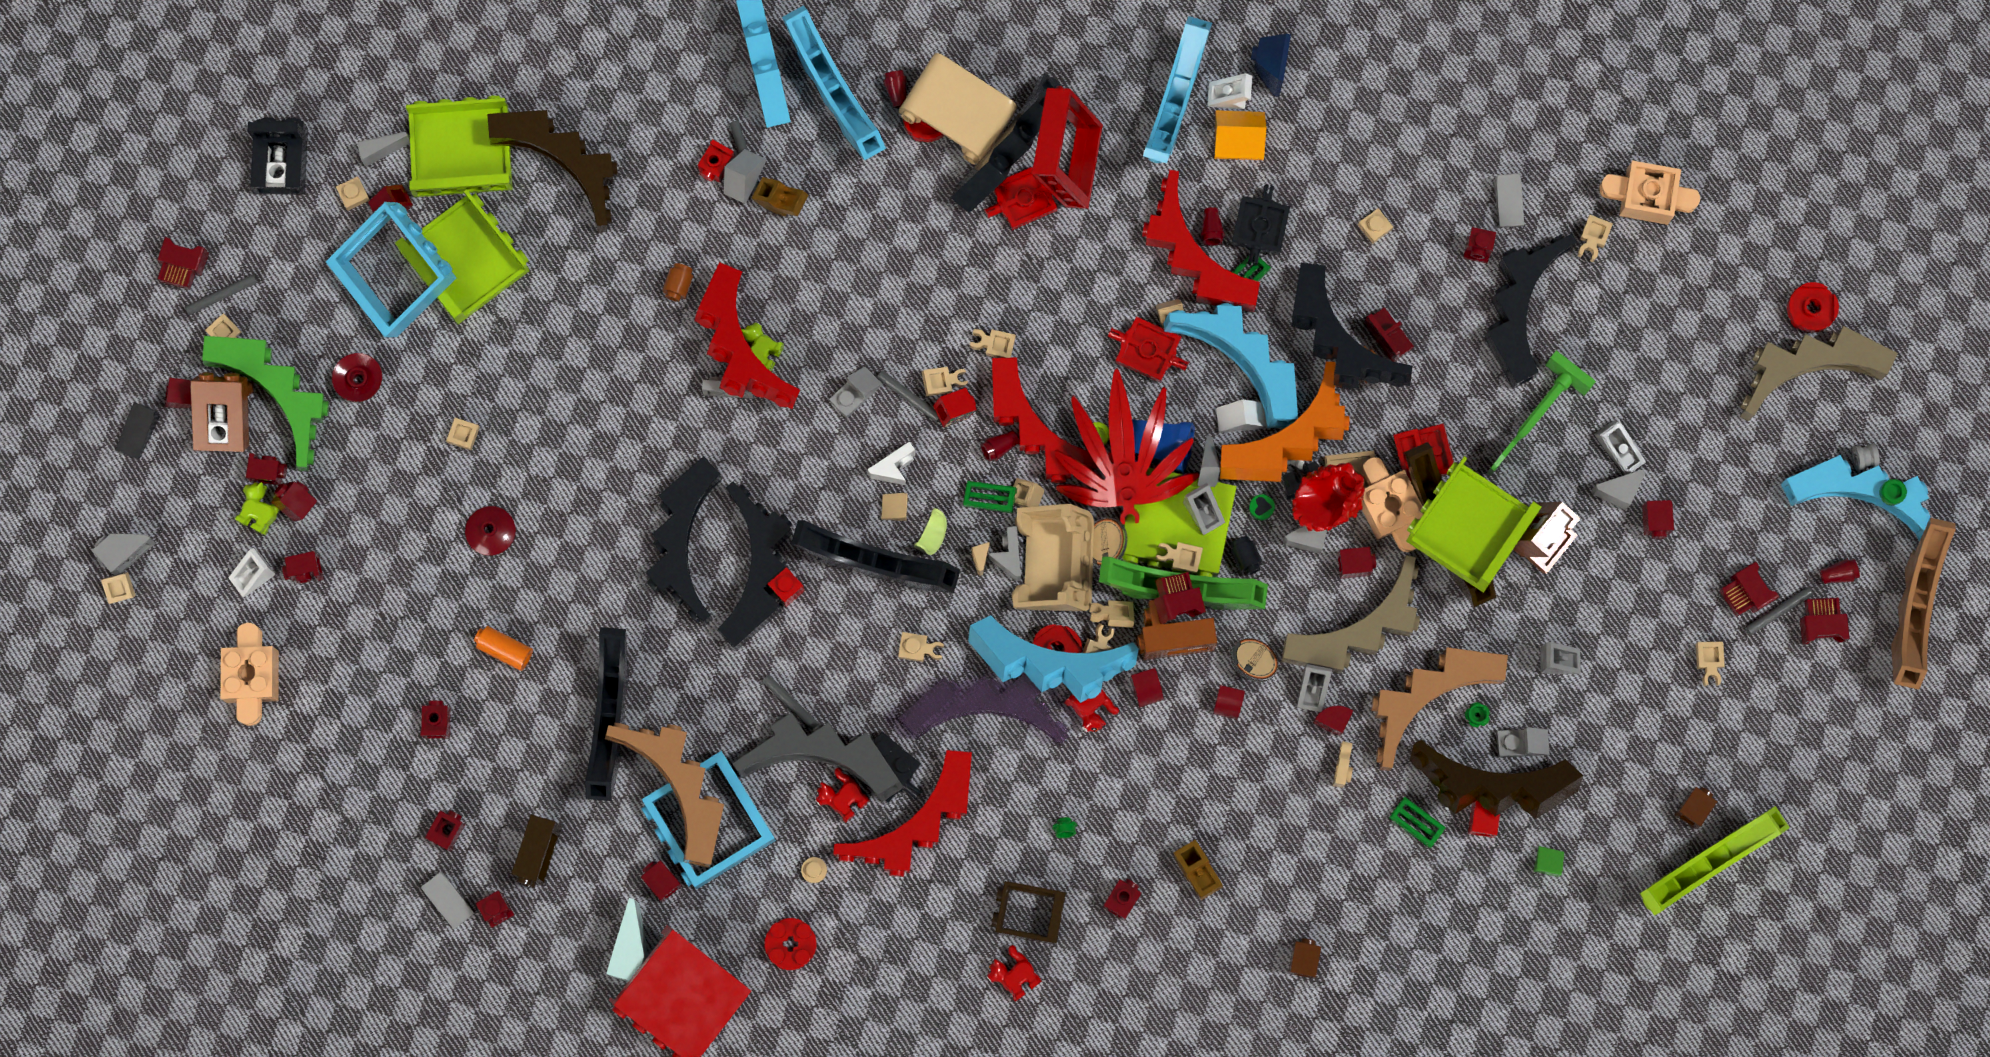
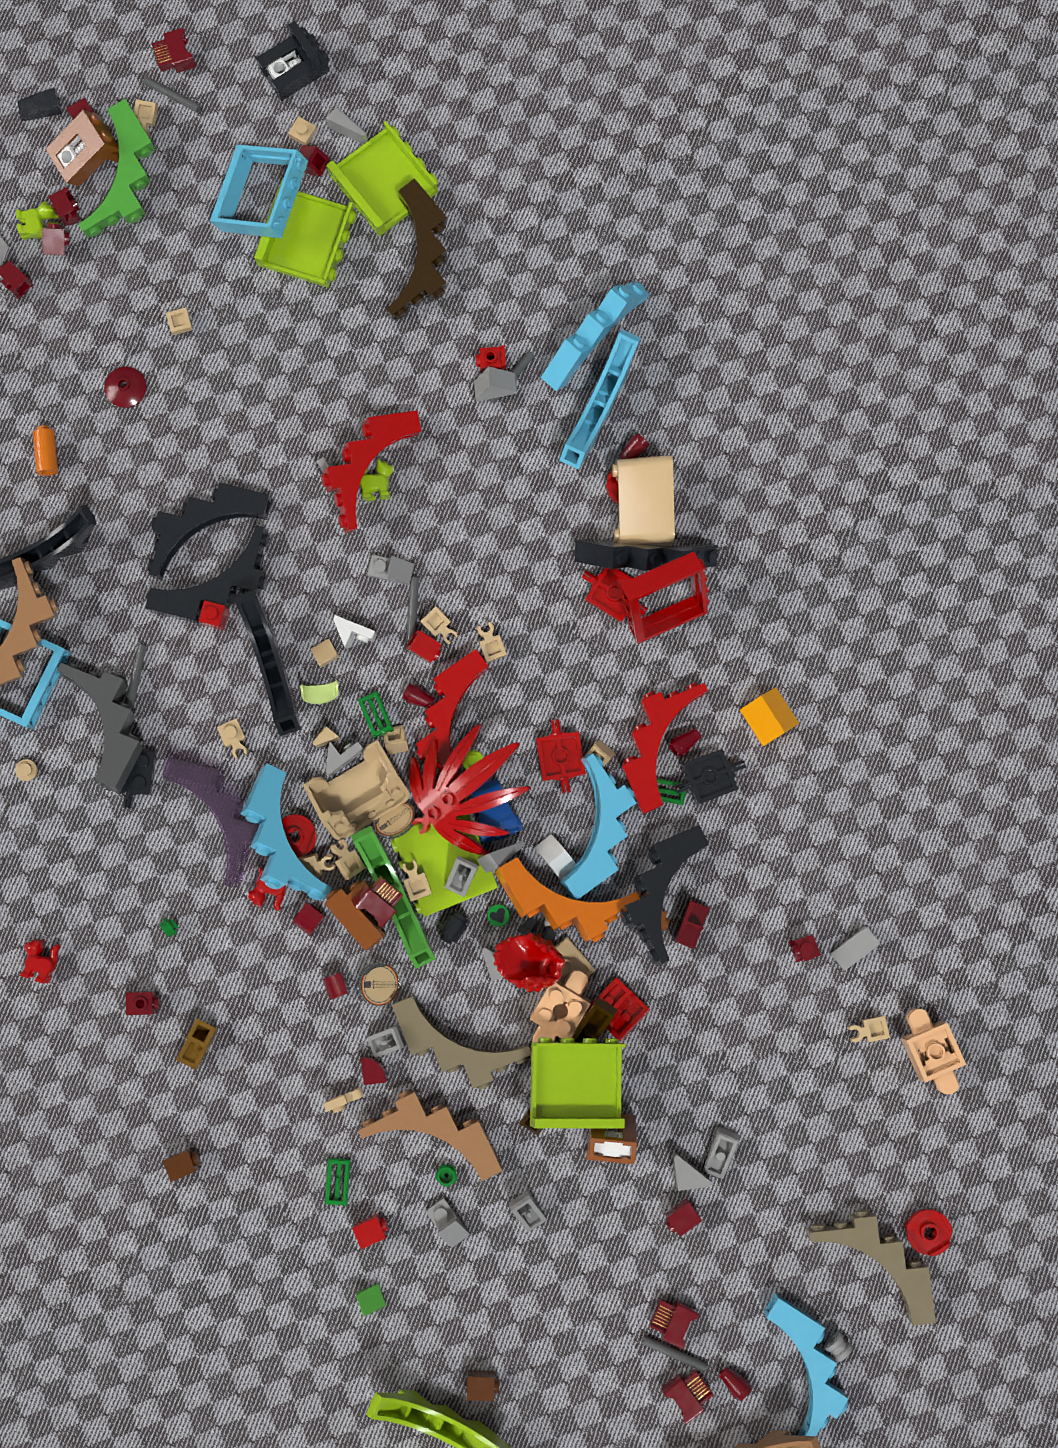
camera: 60 degrees right, 5 degrees up
dark red dish [332,353,383,402] -> none
dark orange brick [662,263,693,302] -> none
pearl gold brick [752,177,809,217] -> none
red animal [815,767,870,823] -> none
red arch [833,750,972,877] -> none
dark brown window [991,881,1066,945] -> none
medium azure arch [1143,16,1212,163] -> none
white slope [1207,73,1252,109] -> none
dark blue slope [1251,33,1291,97] -> none
dark red brick [1337,547,1376,579] -> none
tan plate [1358,208,1393,244] -> none
dark brown arch [1410,740,1584,819] -> none
black arch [1484,234,1577,389] -> none
bright green piece [1487,350,1596,476] -> none
tan plate [1696,642,1725,686] -> none
green tile [1879,479,1907,506] -> none

